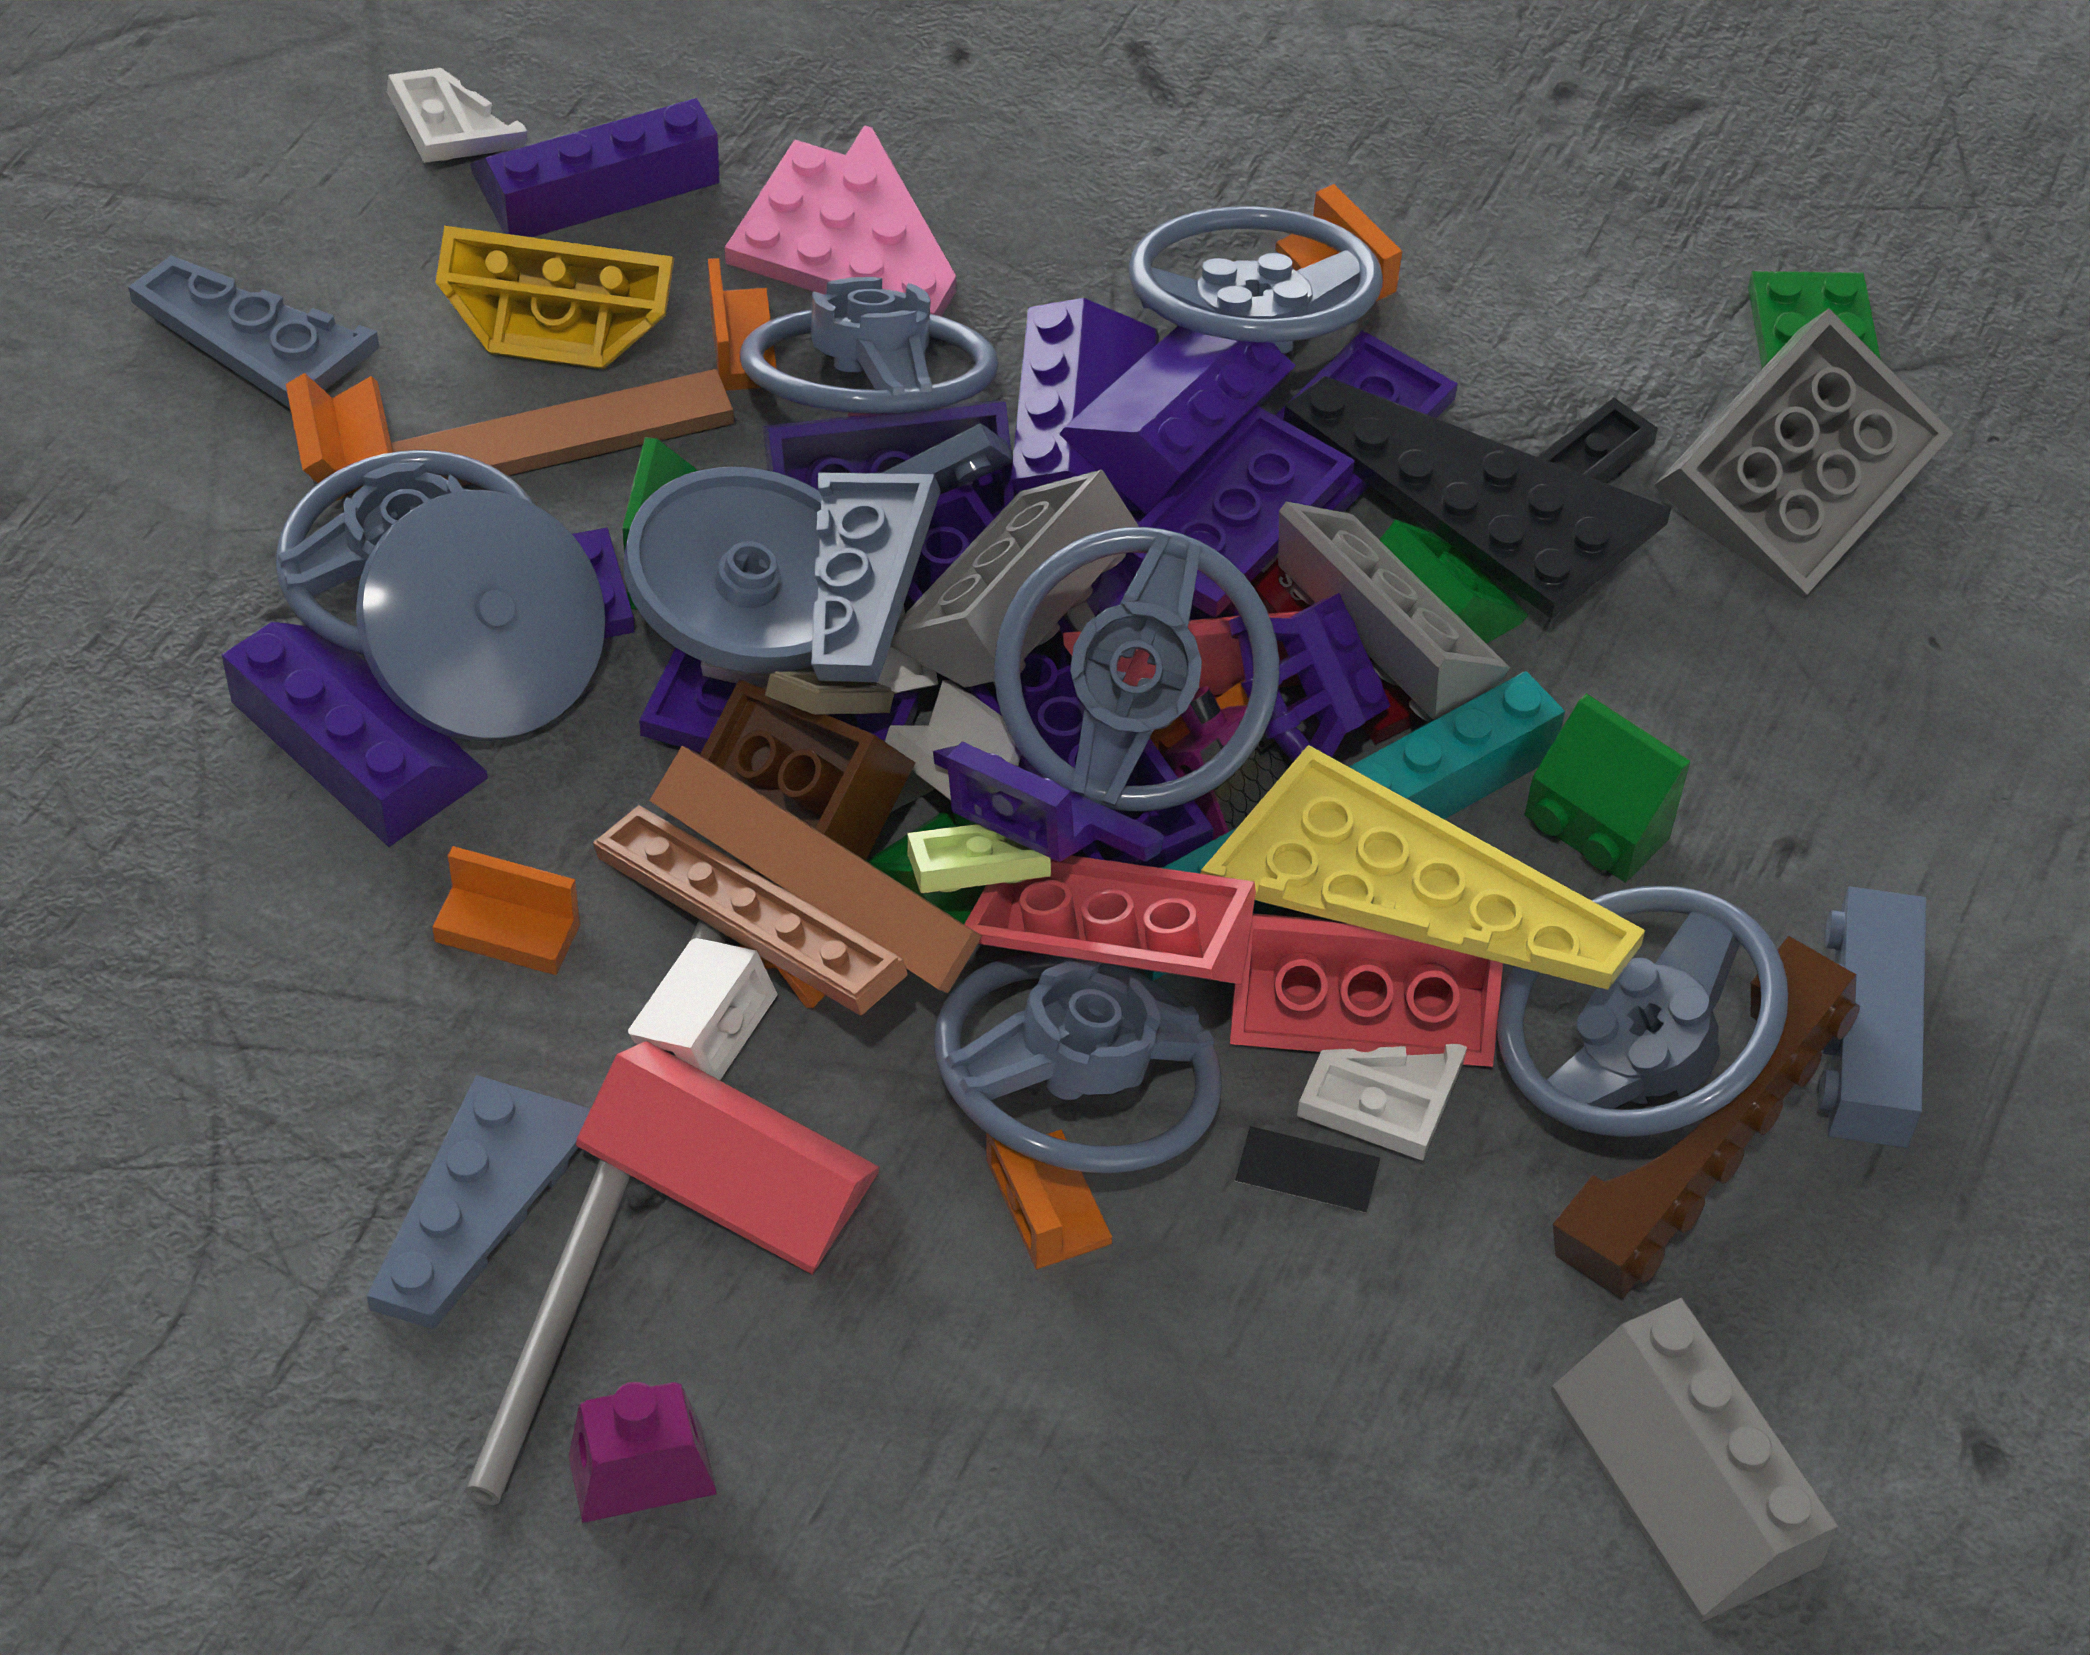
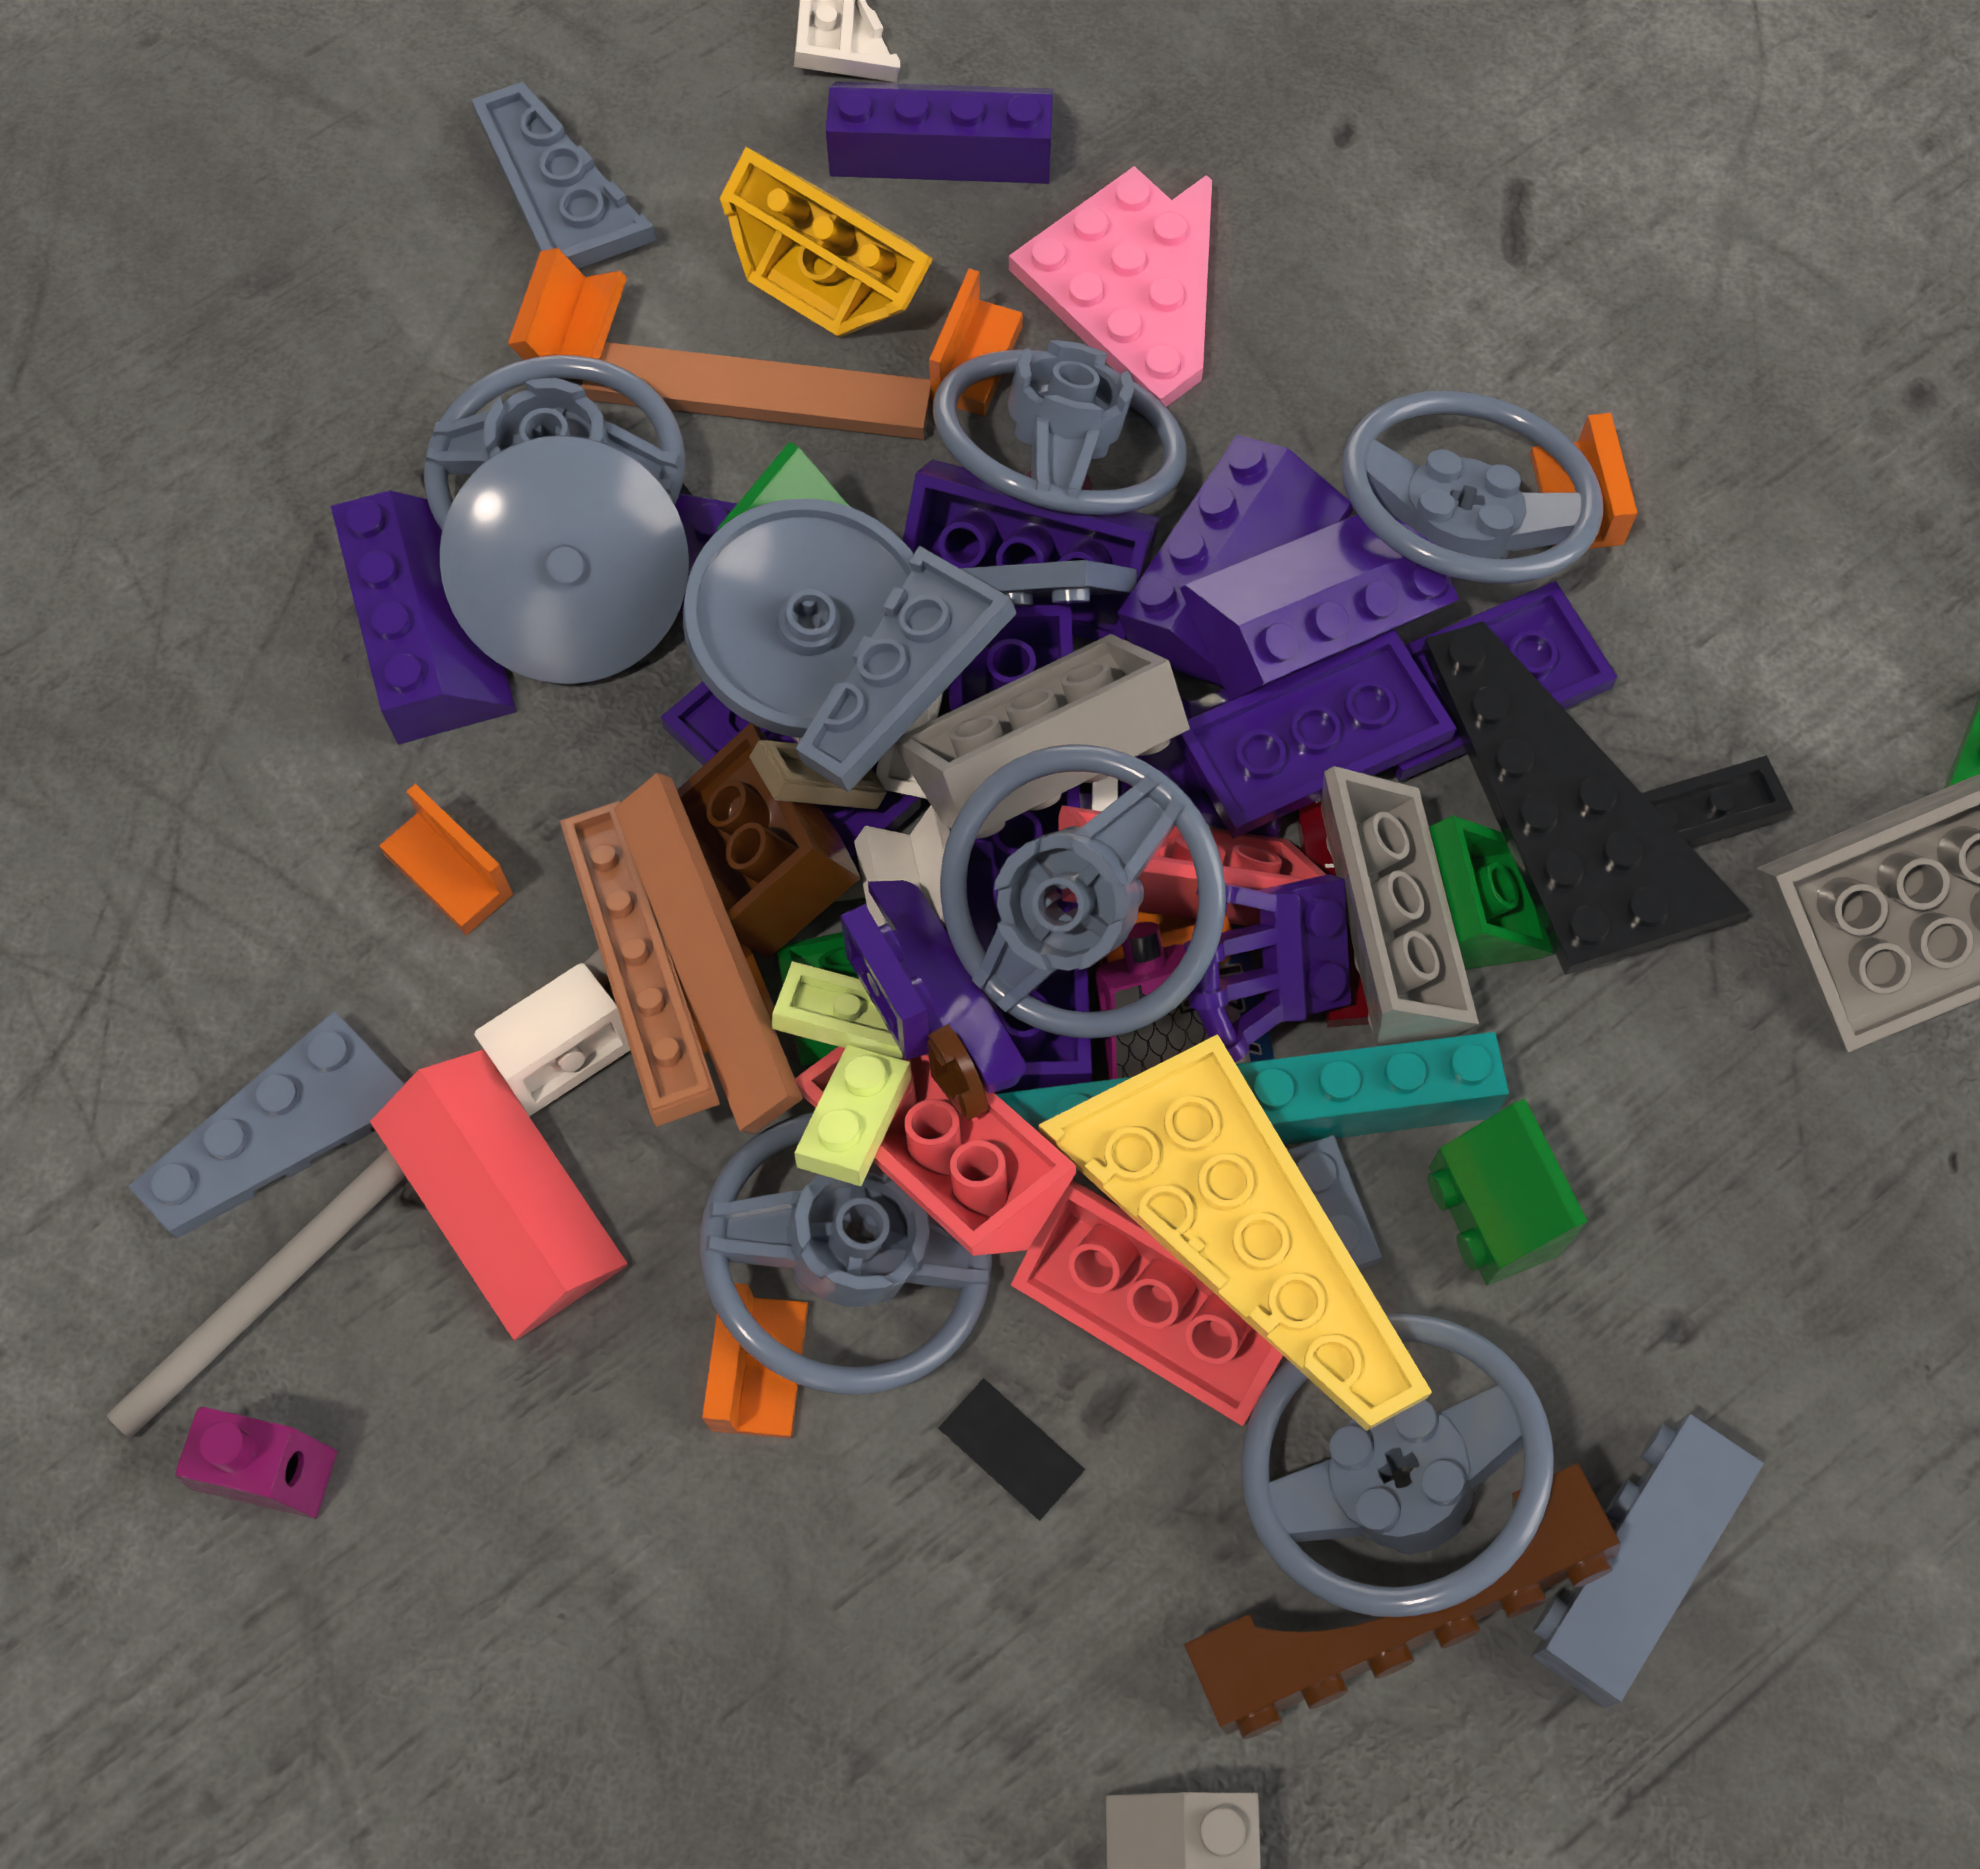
camera: 30 degrees right, 15 degrees up
white wing [1297,1044,1467,1161] -> none
none -> yellowish green plate [794,1044,912,1186]
none -> reddish brown tile [927,1024,988,1121]

